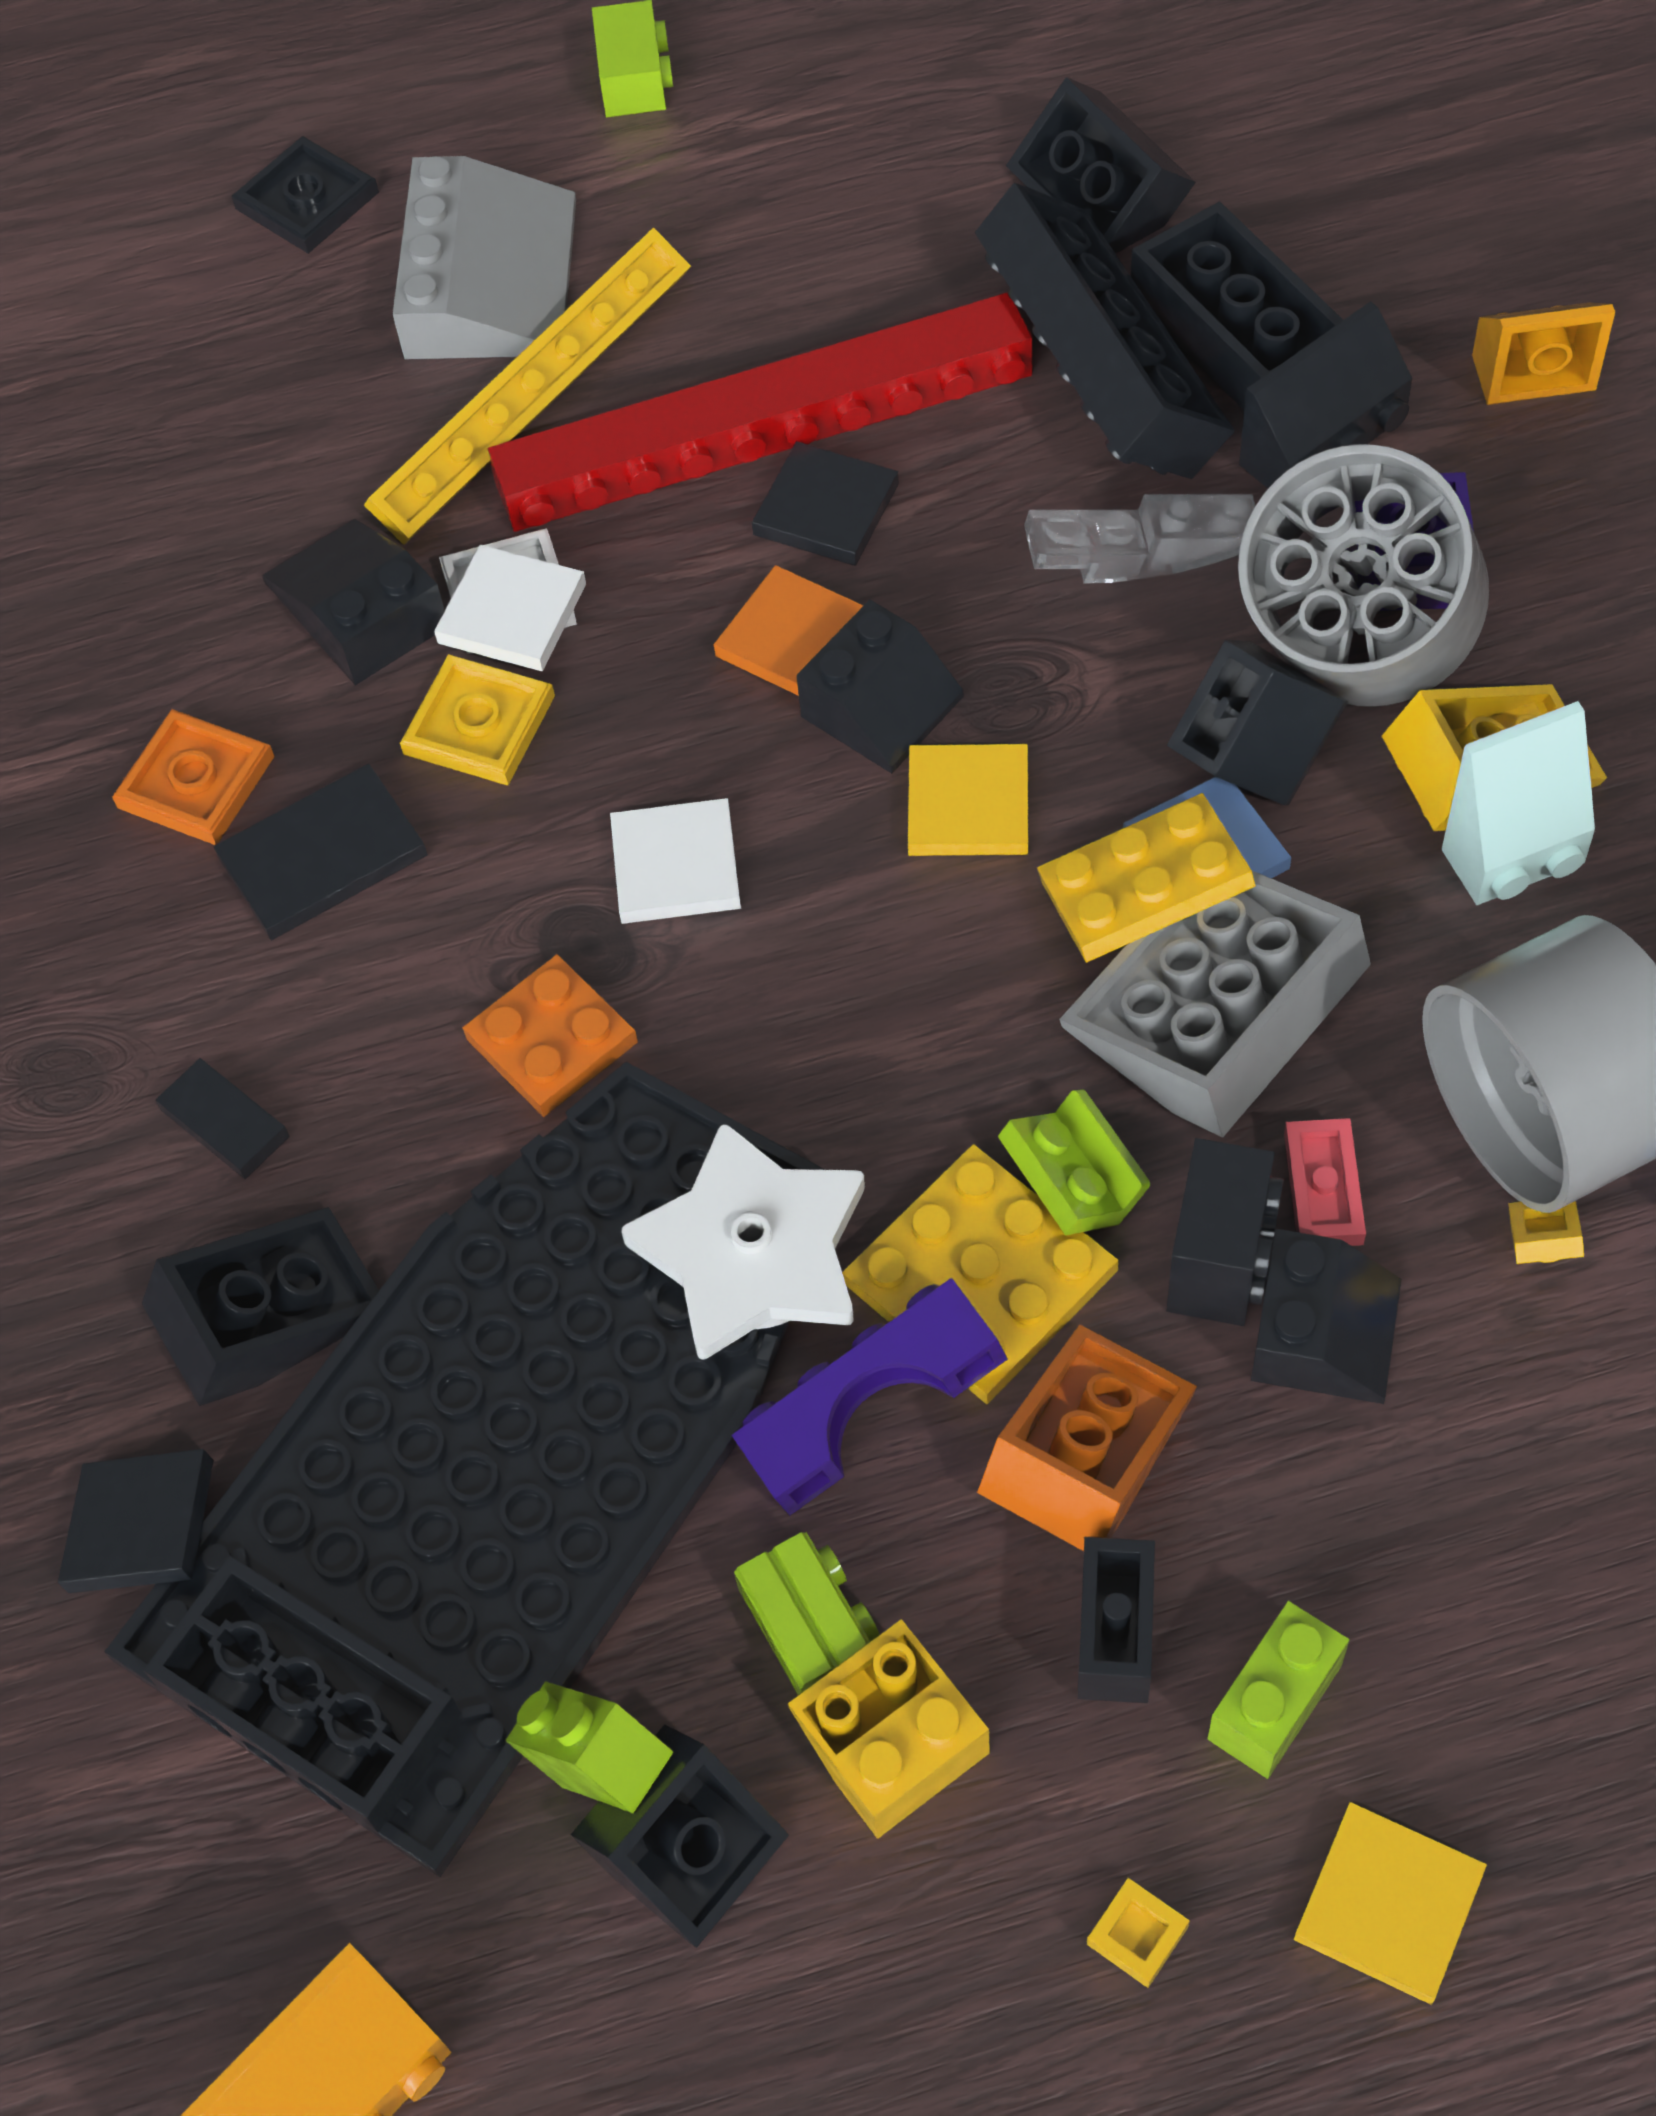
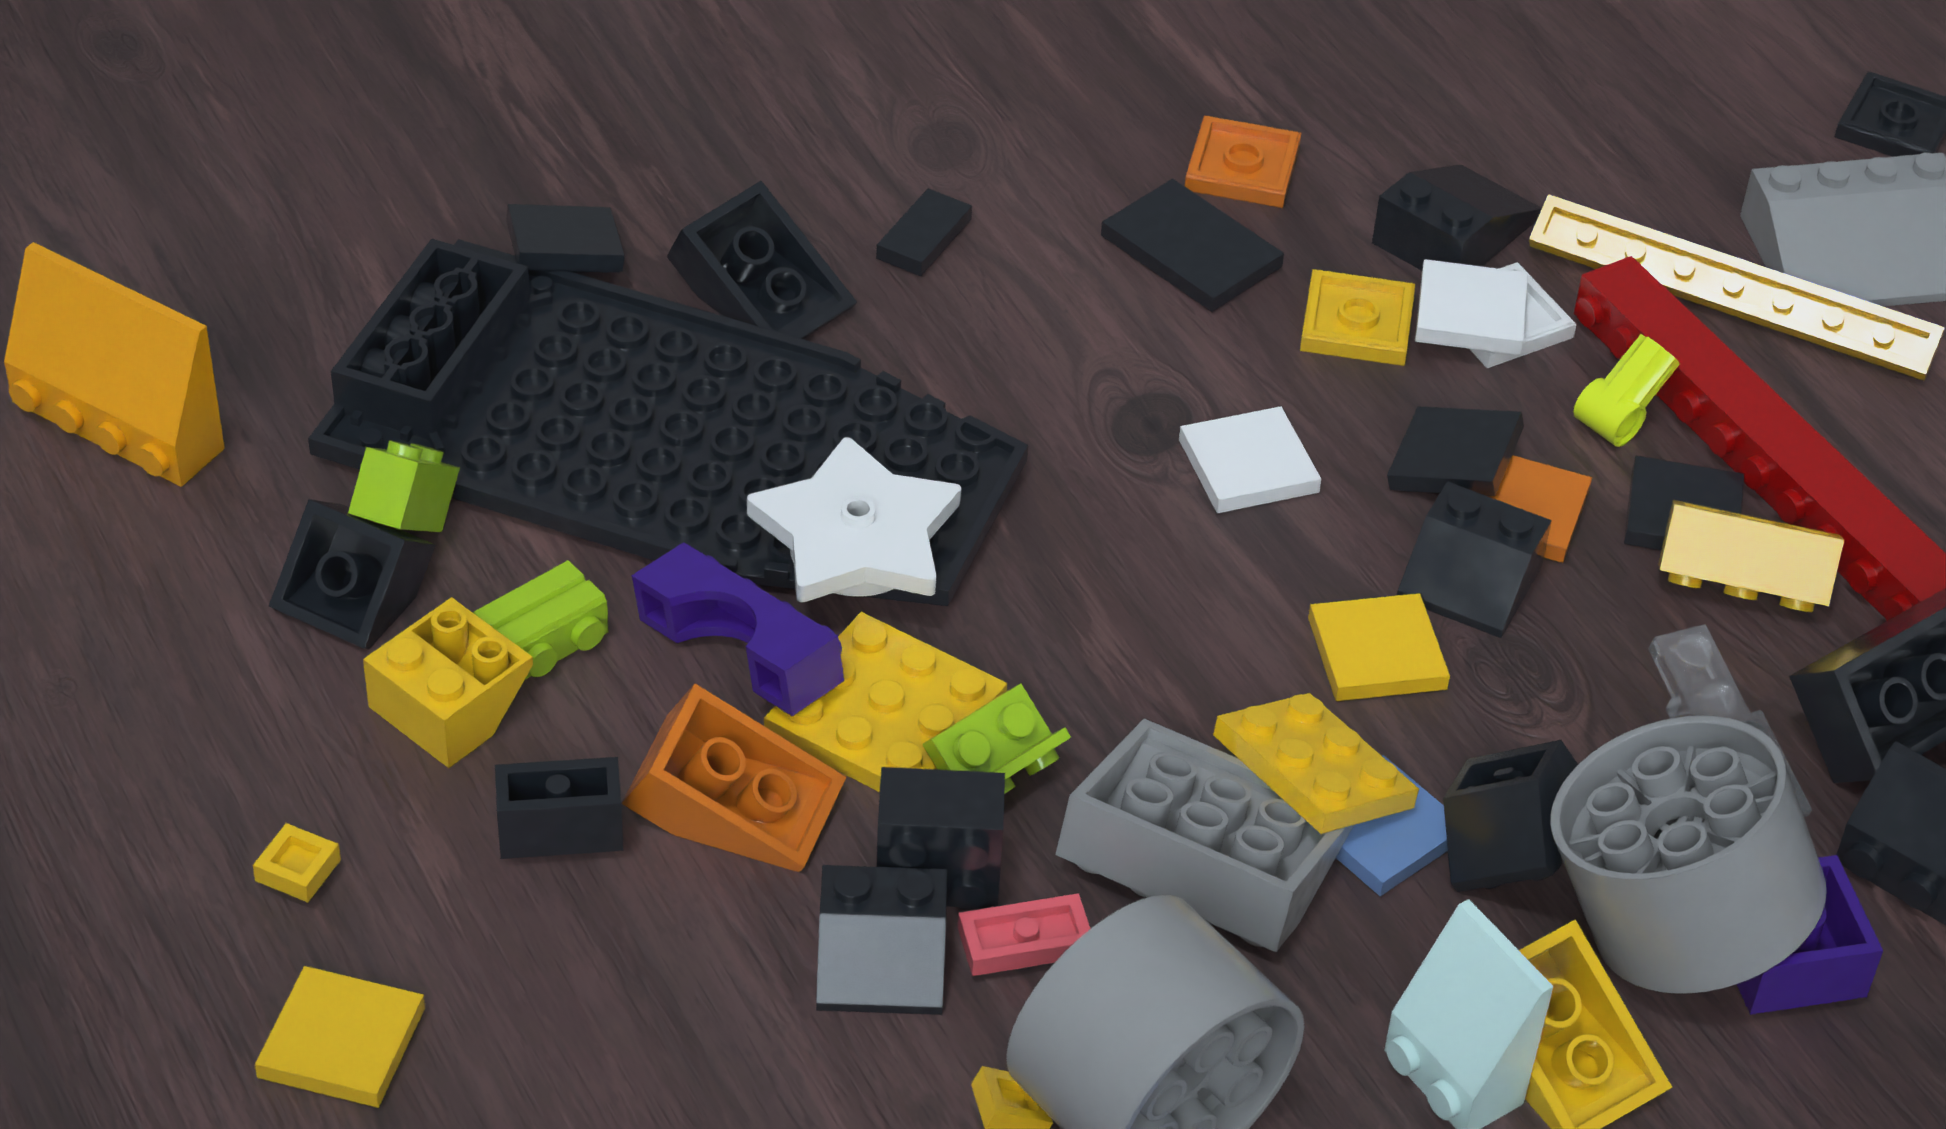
camera: 70 degrees right, 15 degrees down
orange plate [462,954,638,1118] -> none
lime brick [1208,1601,1350,1779] -> none
none -> black tile [1387,406,1524,496]
none -> neon yellow piece [1573,334,1680,447]
none -> yellow brick [1658,500,1844,612]

